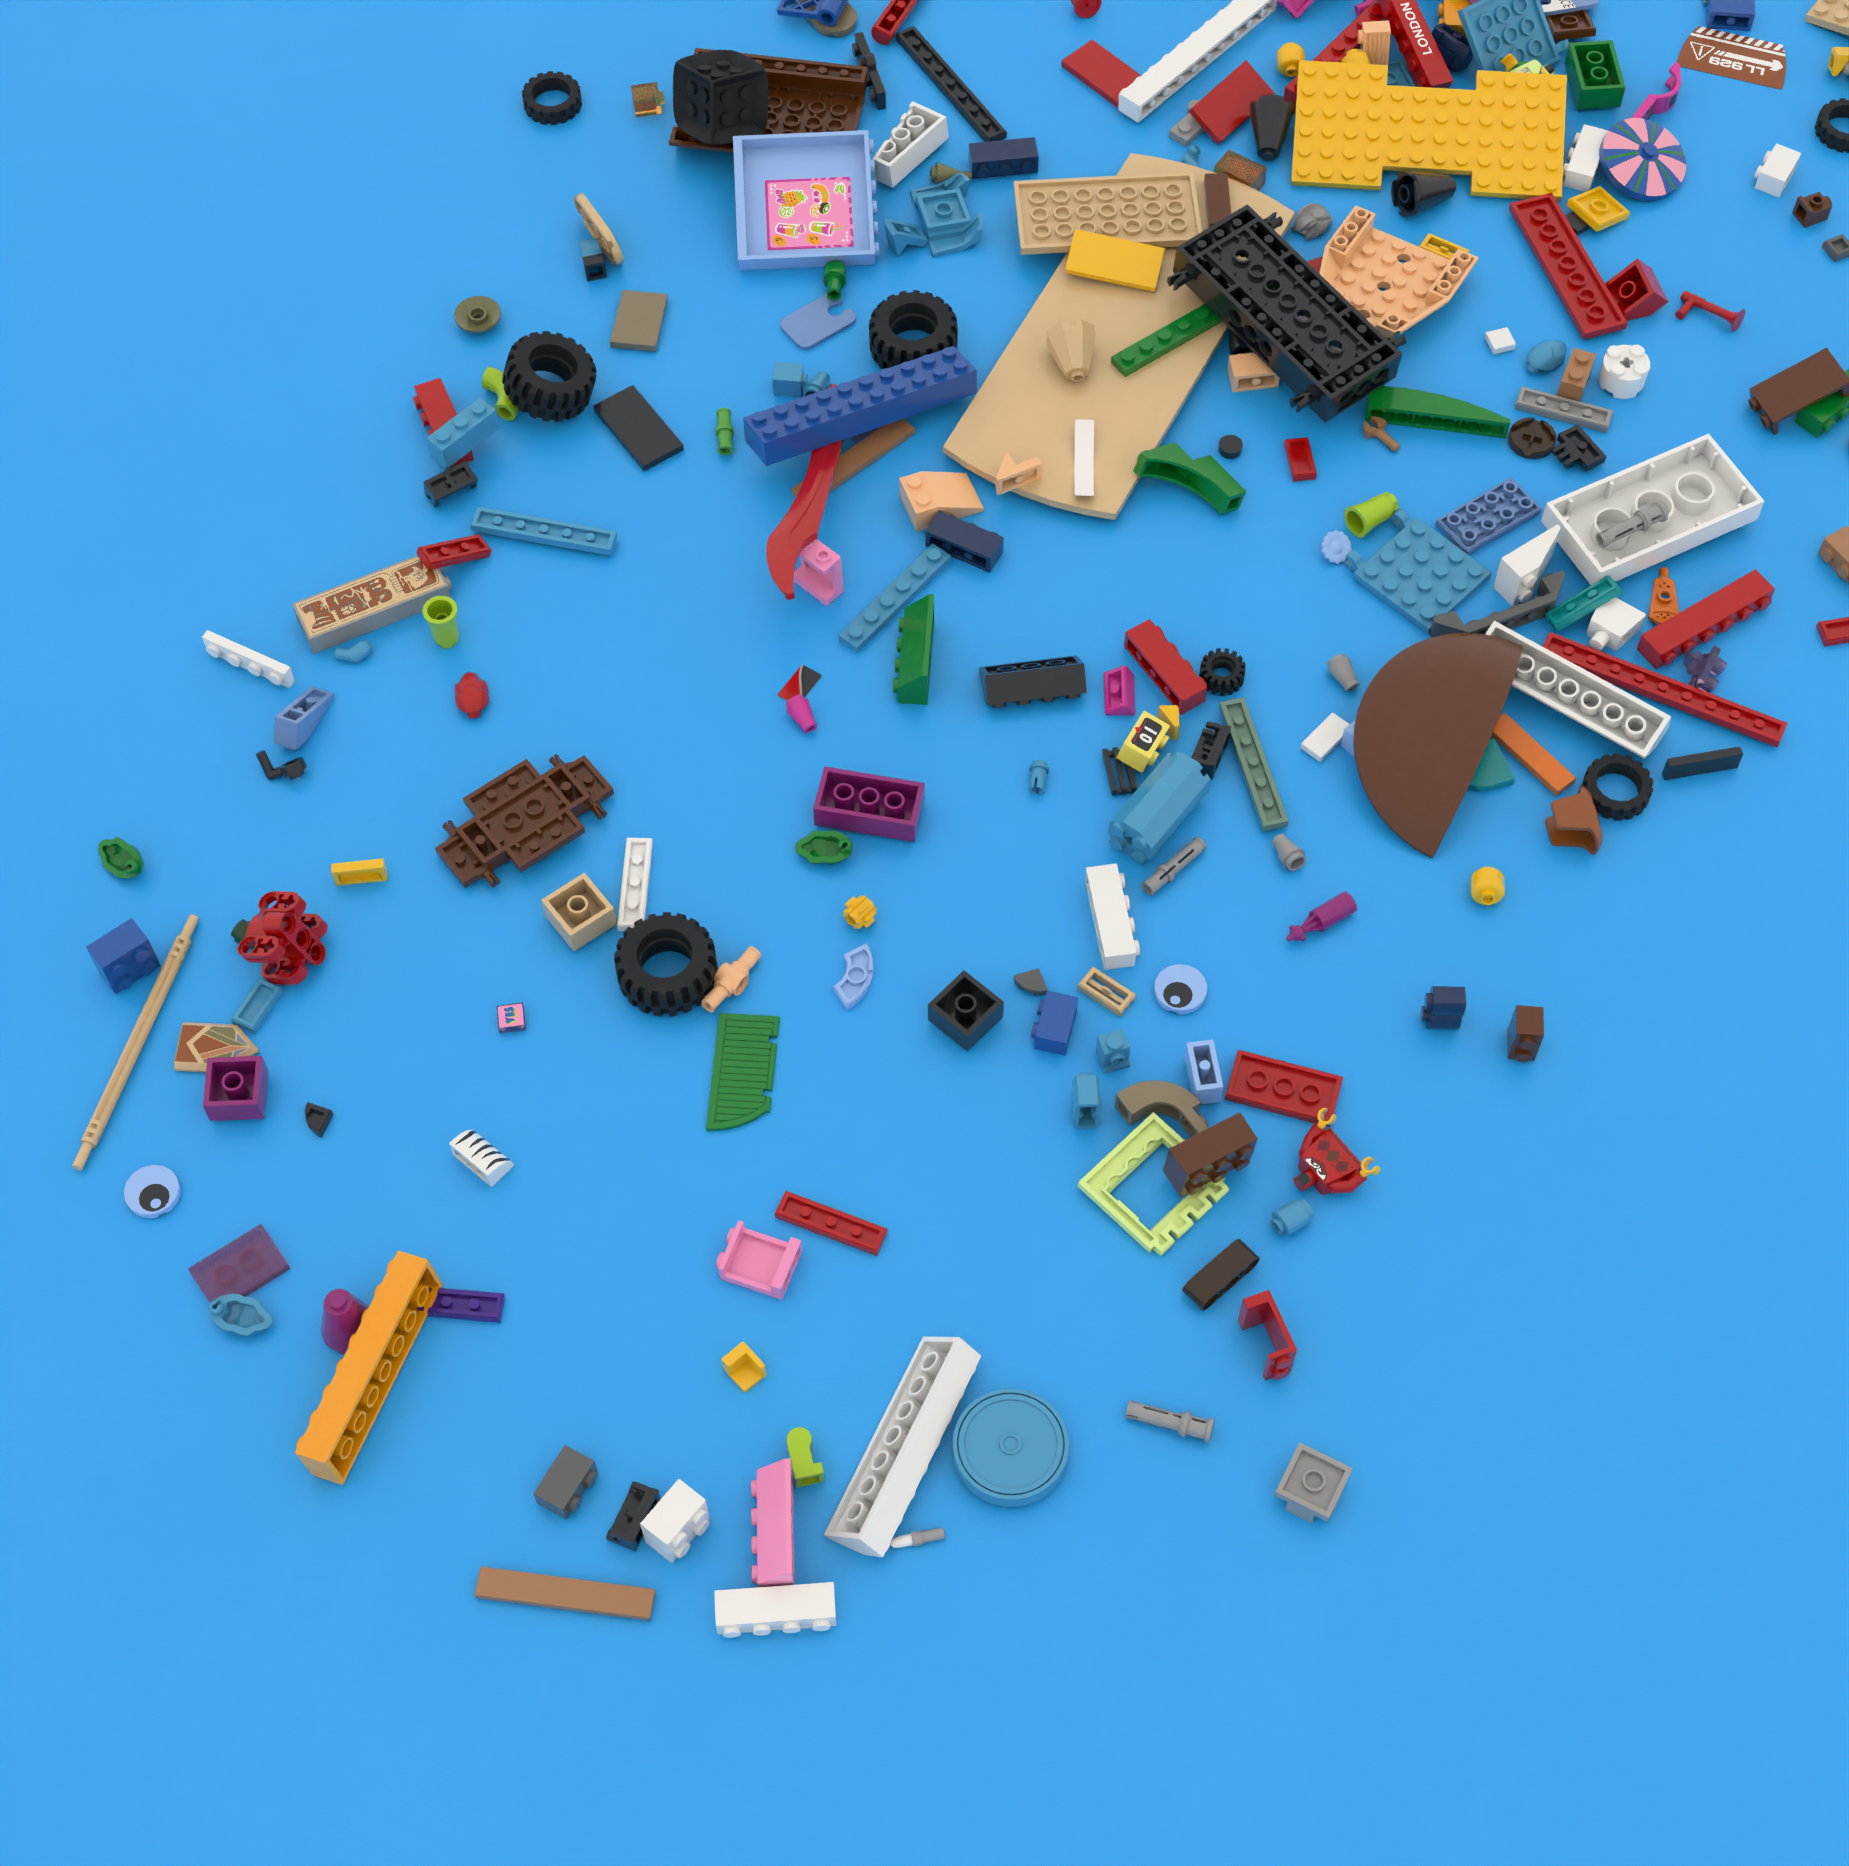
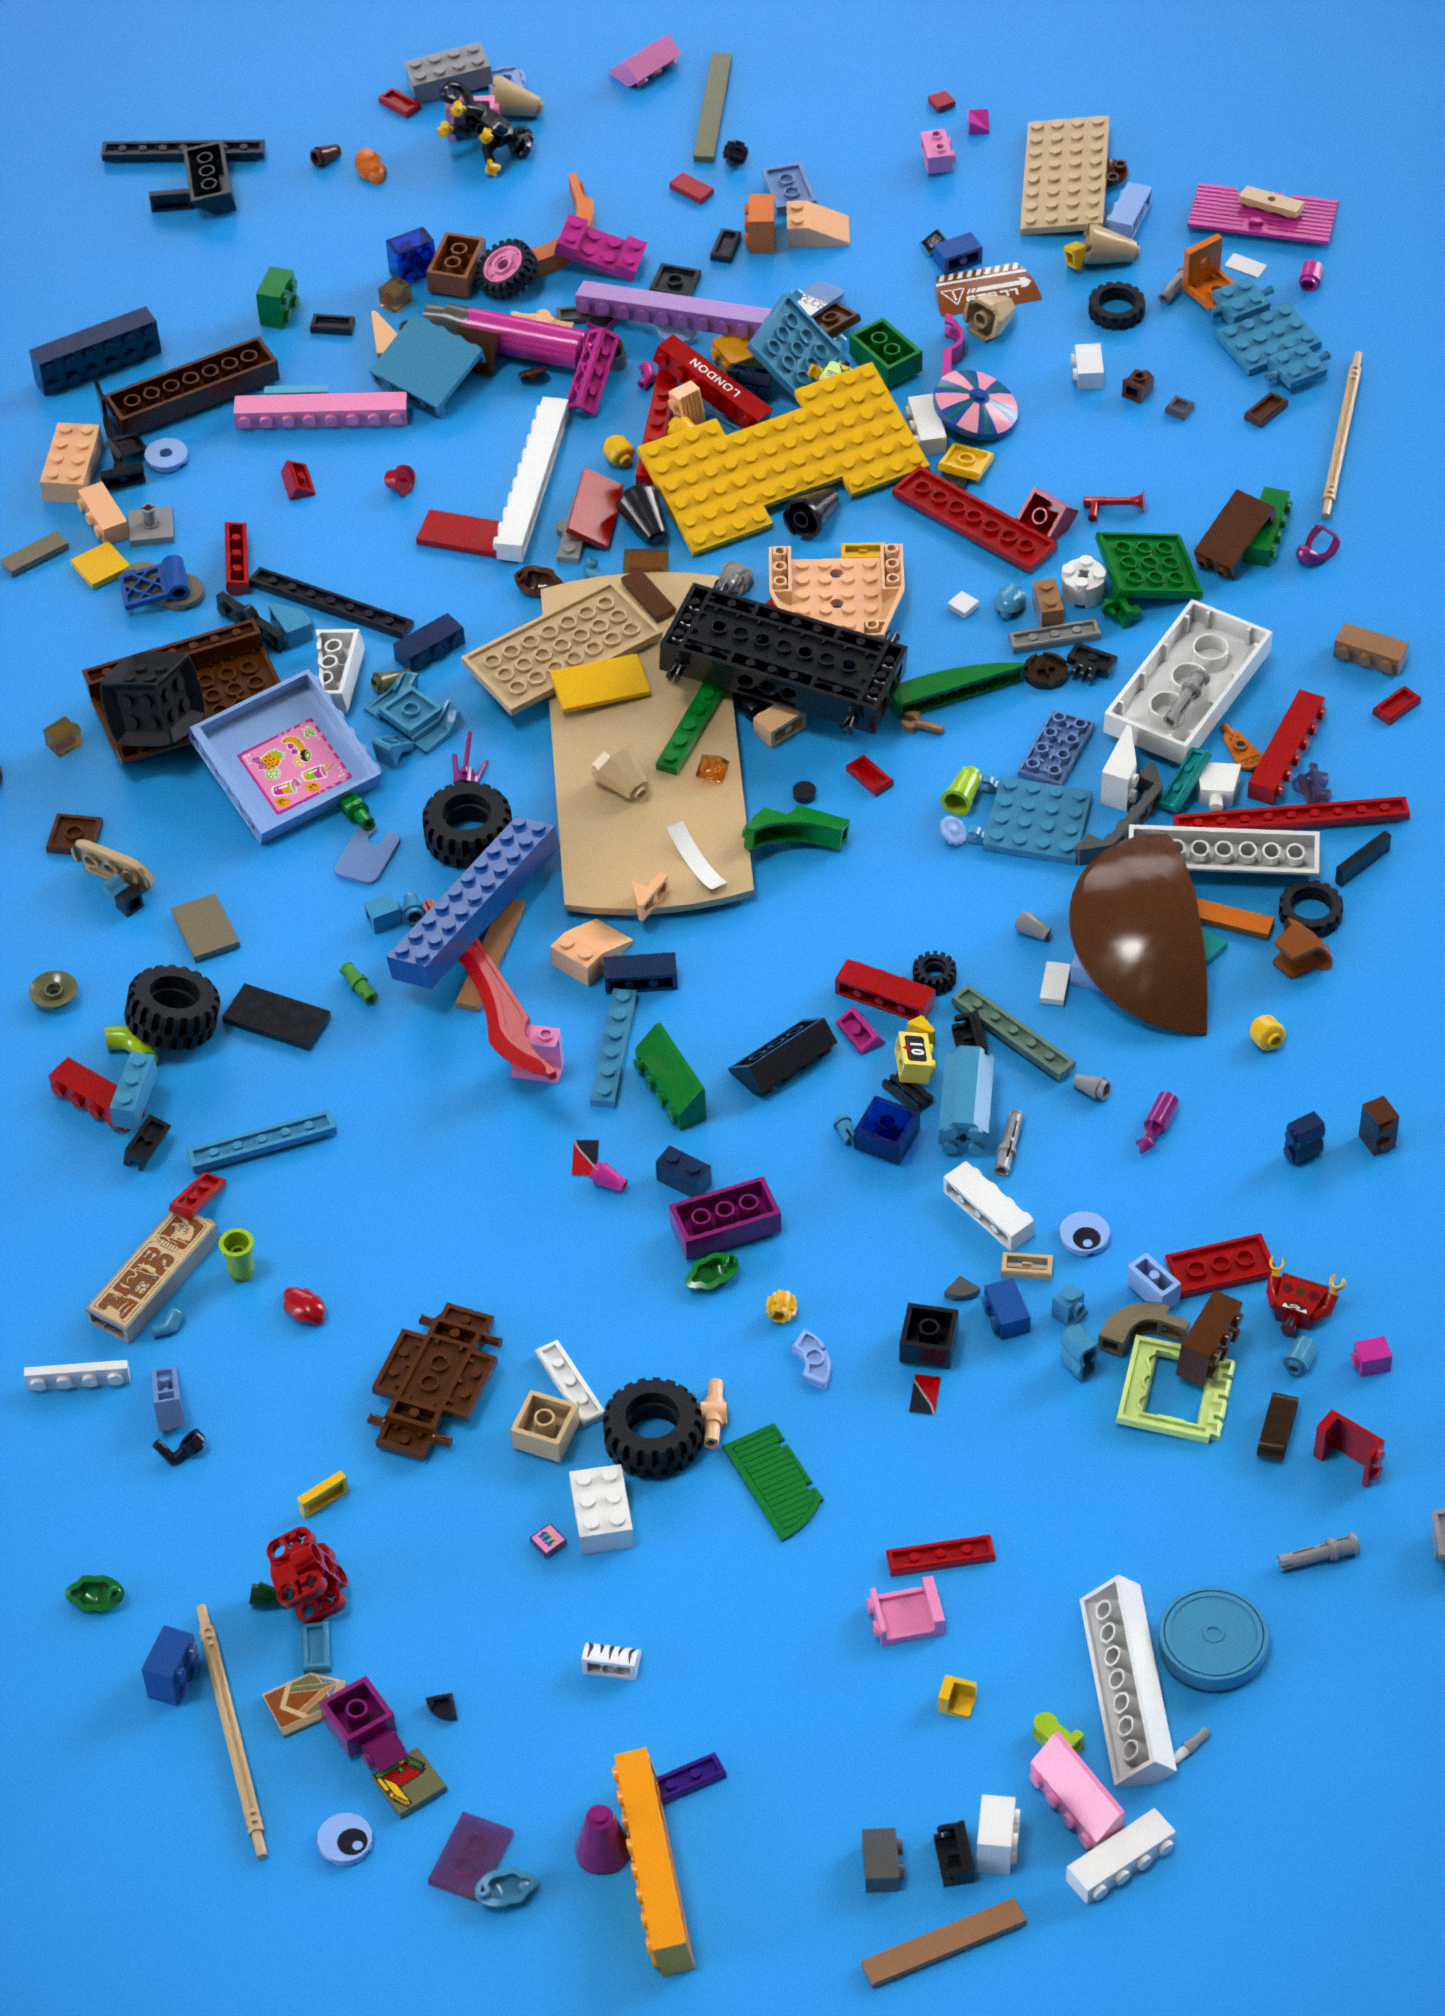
camera: 30 degrees left, 10 degrees down
none -> reddish brown tile [46,813,103,855]
none -> dark azure slope [268,603,315,649]
none -> magenta brick [360,1729,408,1772]
none -> tile [371,1747,447,1819]
none -> magenta plant [452,730,489,785]
none -> reddish brown arm [514,565,563,597]
none -> white brick [569,1464,634,1555]
none -> dark blue brick [655,1145,712,1198]
none -> clear orange slope [696,754,729,783]
none -> clear blue brick [854,1096,920,1165]
none -> sticker [909,1374,941,1415]
none -> tan cone [963,295,1016,342]
none -> green tile [1095,532,1203,599]
none -> green hips [1101,585,1141,629]
none -> dark pink brick [1350,1336,1393,1377]

